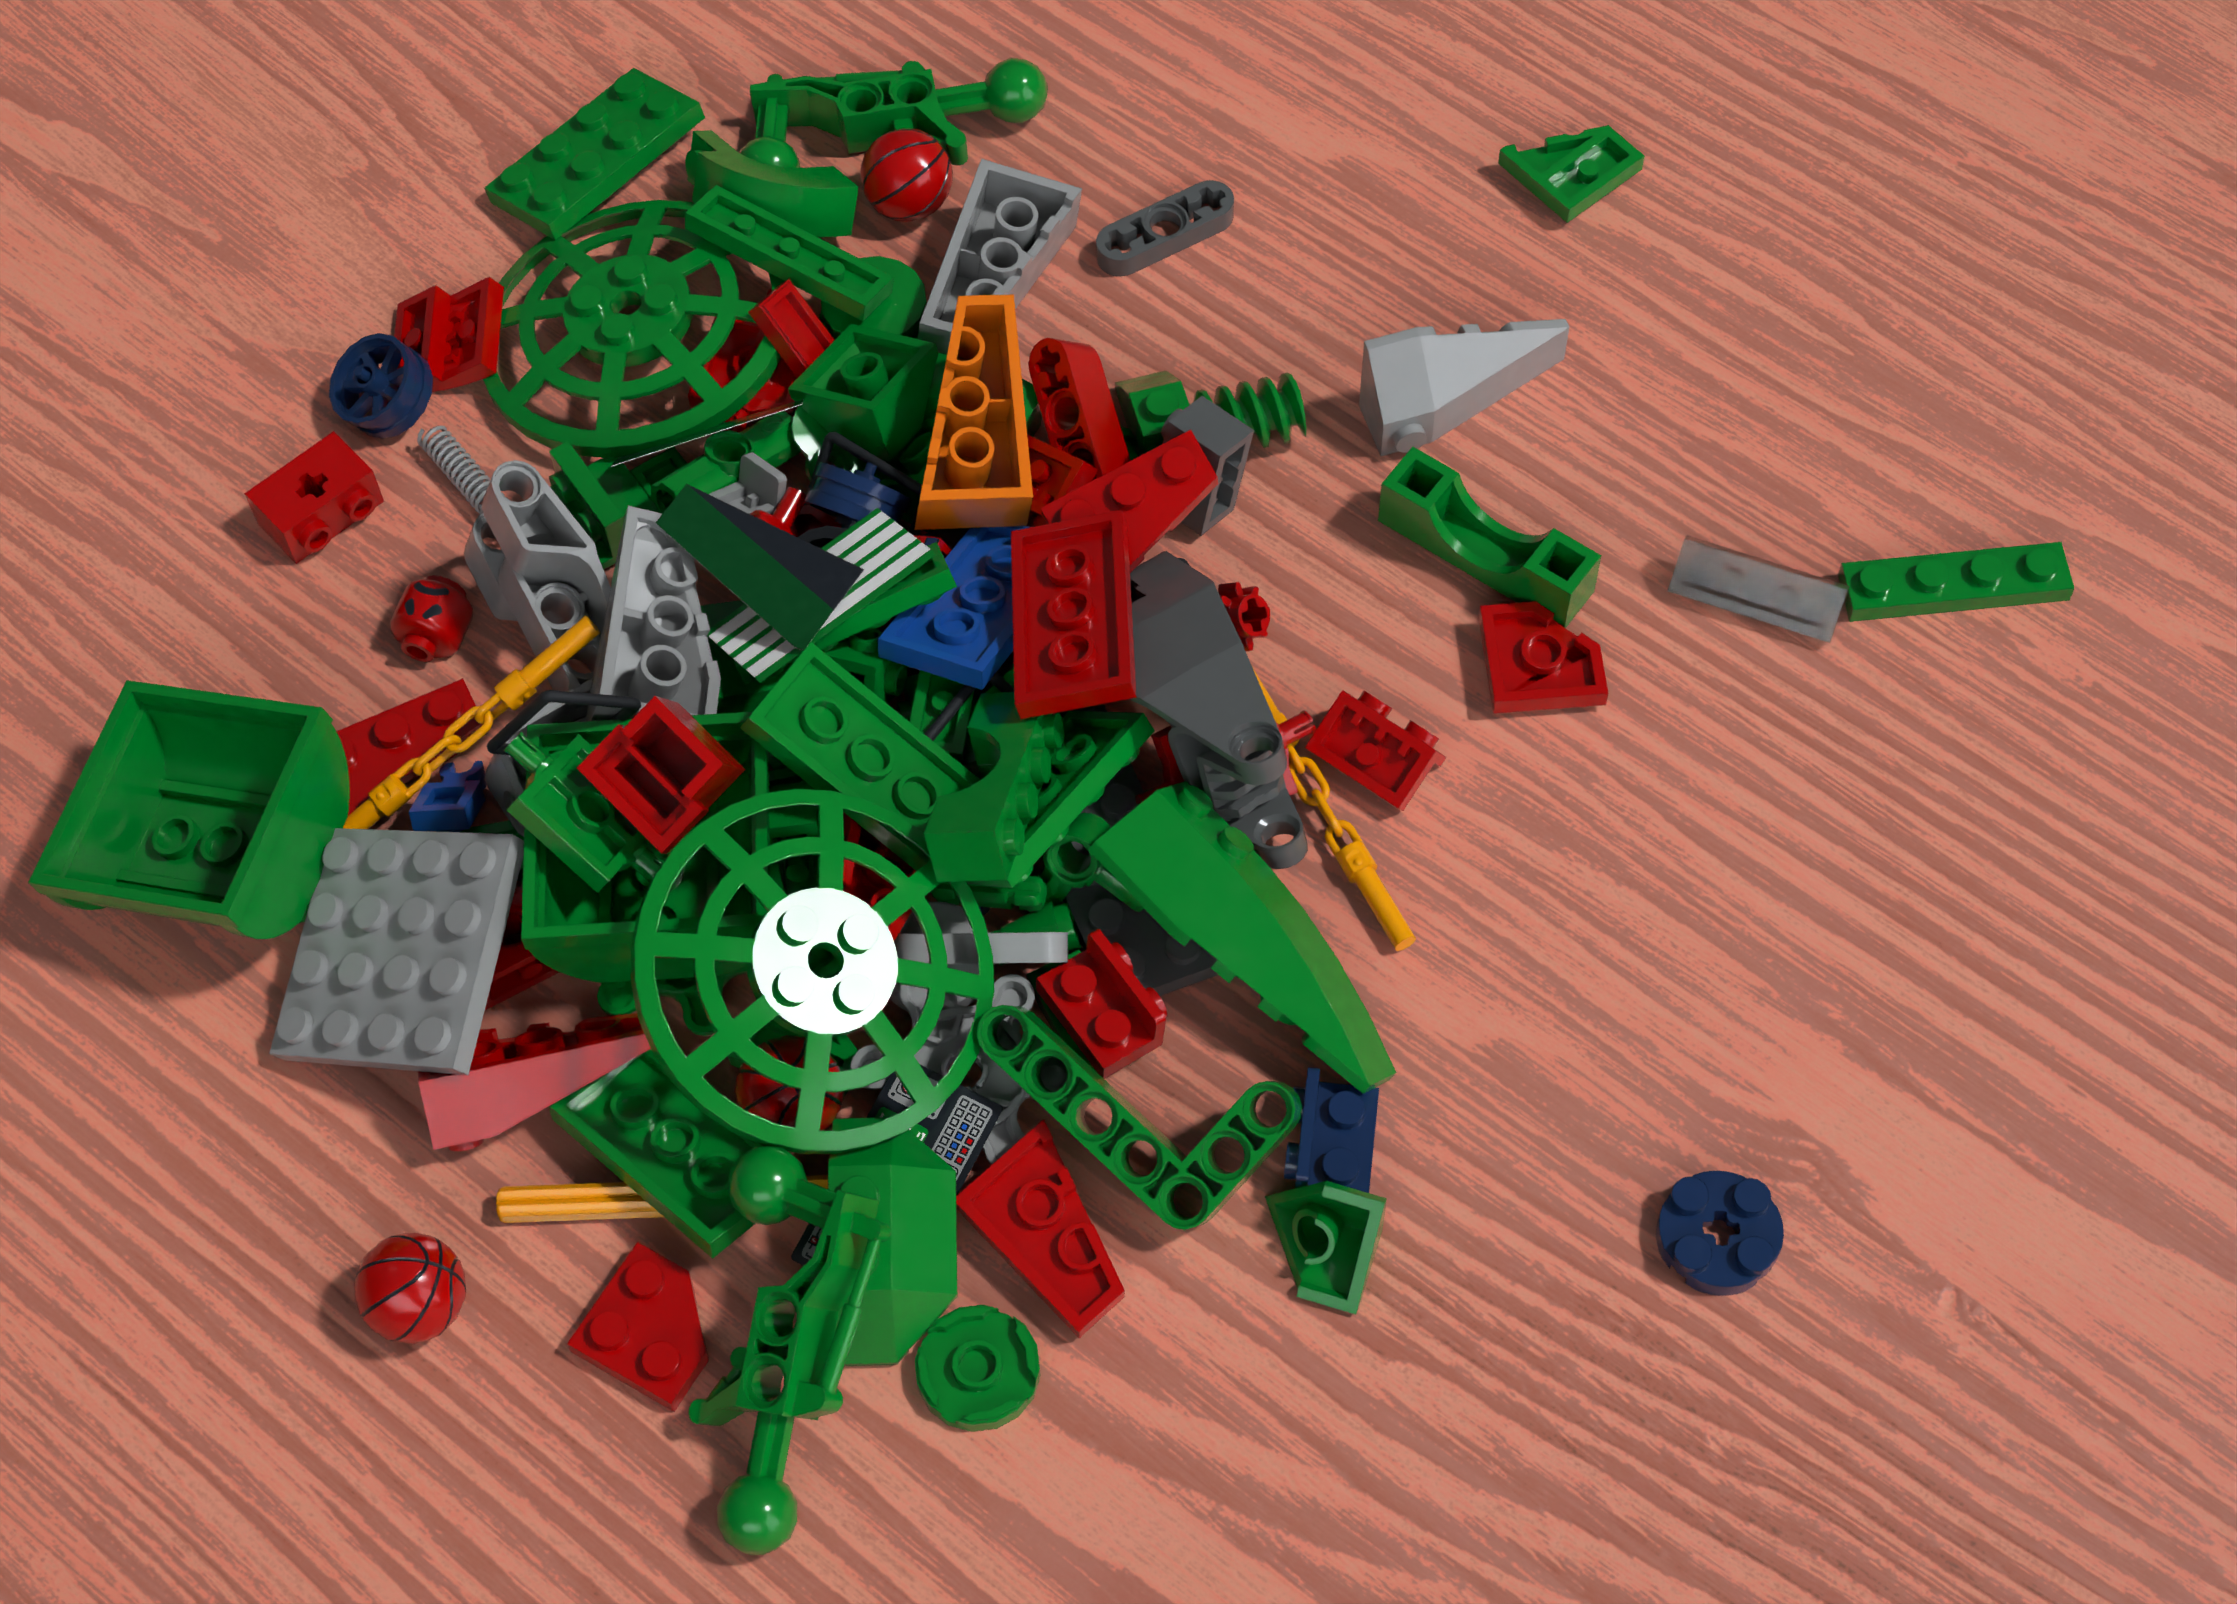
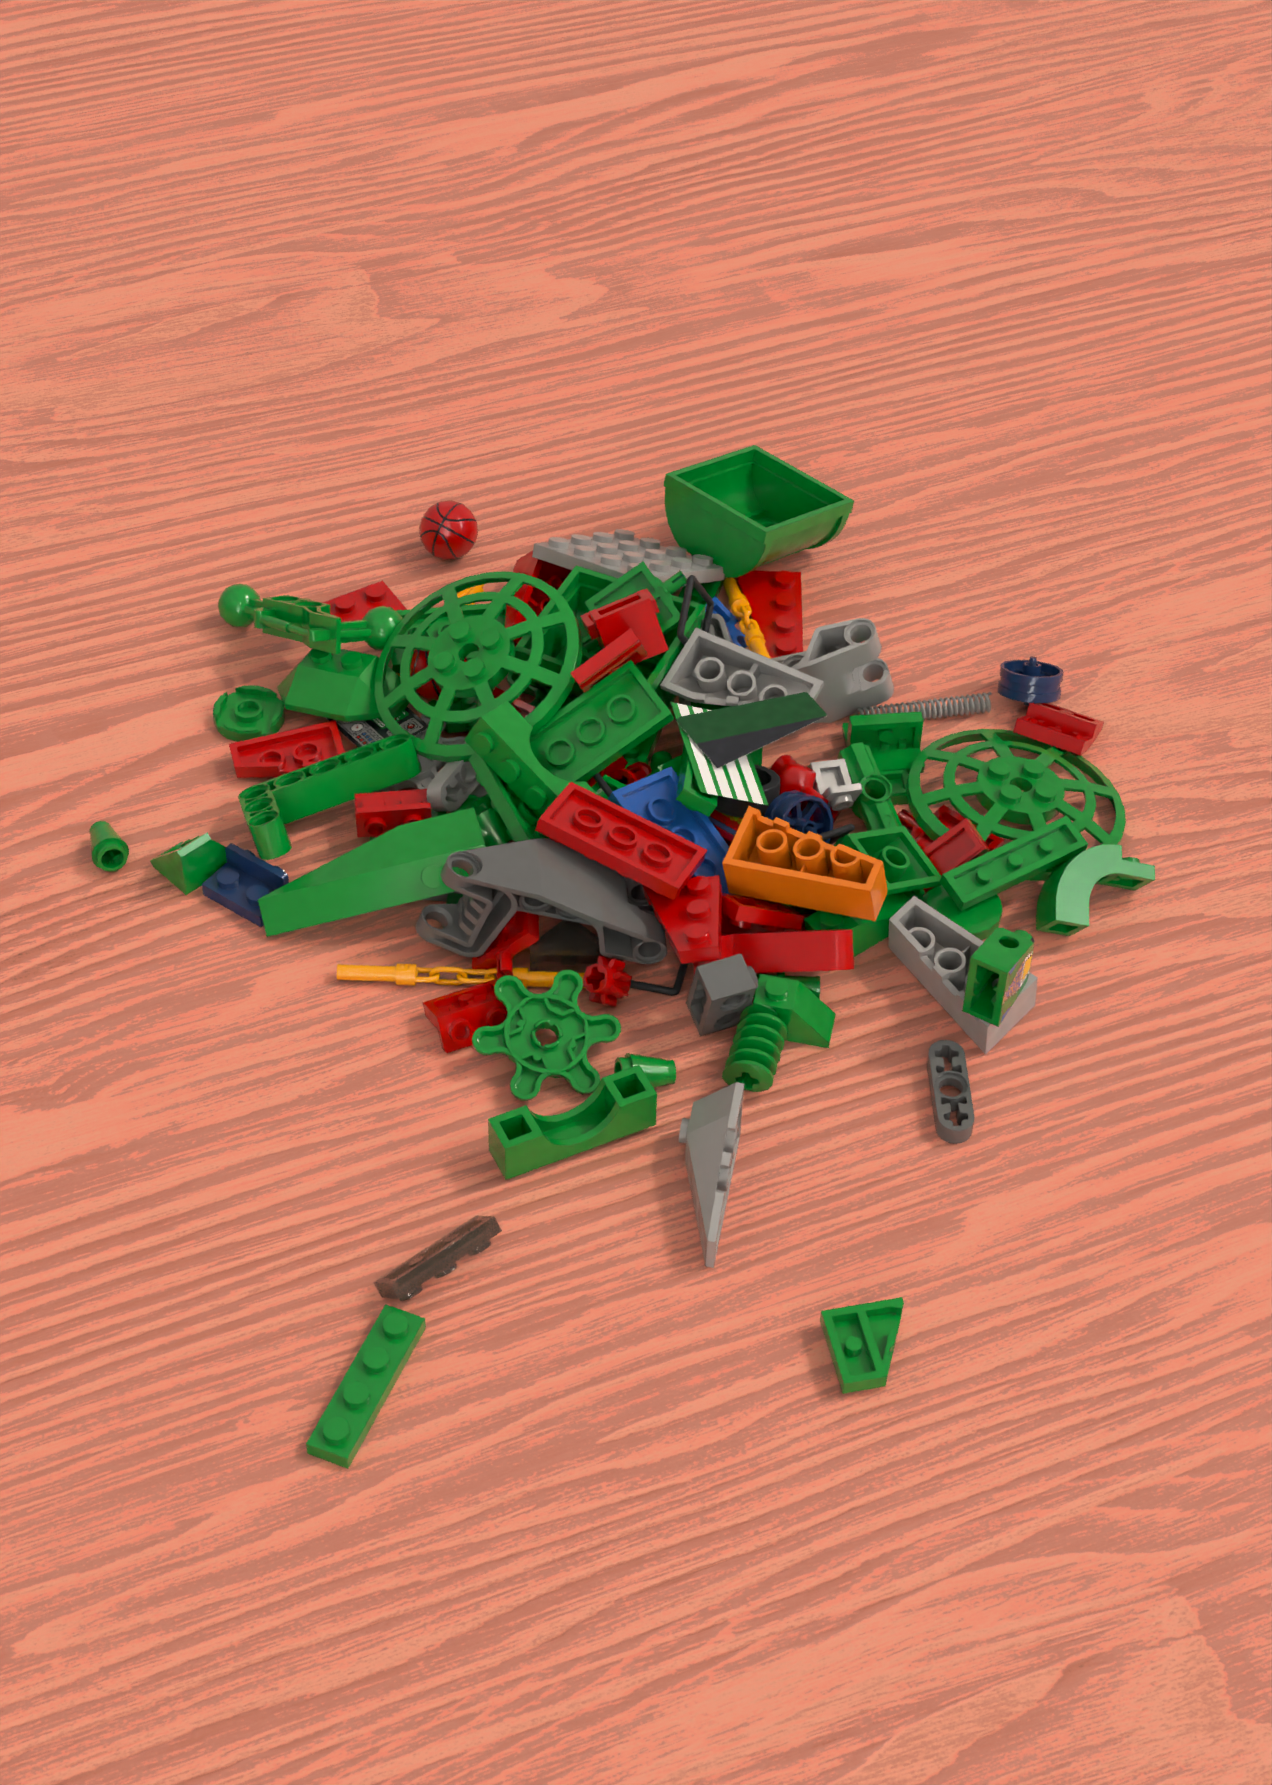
camera: 115 degrees right, 15 degrees down
red brick [244,431,384,564] -> none
green plate [484,68,705,240] -> none
sticker [611,399,804,467] -> none
green piece [739,58,1048,168] -> none
red piece [860,128,953,222] -> none
red plate [1478,601,1609,714] -> none
dark blue plate [1656,1171,1784,1296] -> none
none -> green cone [89,821,129,872]
none -> green plate [472,969,621,1101]
none -> red plate [570,628,648,693]
none -> green cone [614,1053,676,1088]
none -> green torso [962,927,1034,1027]

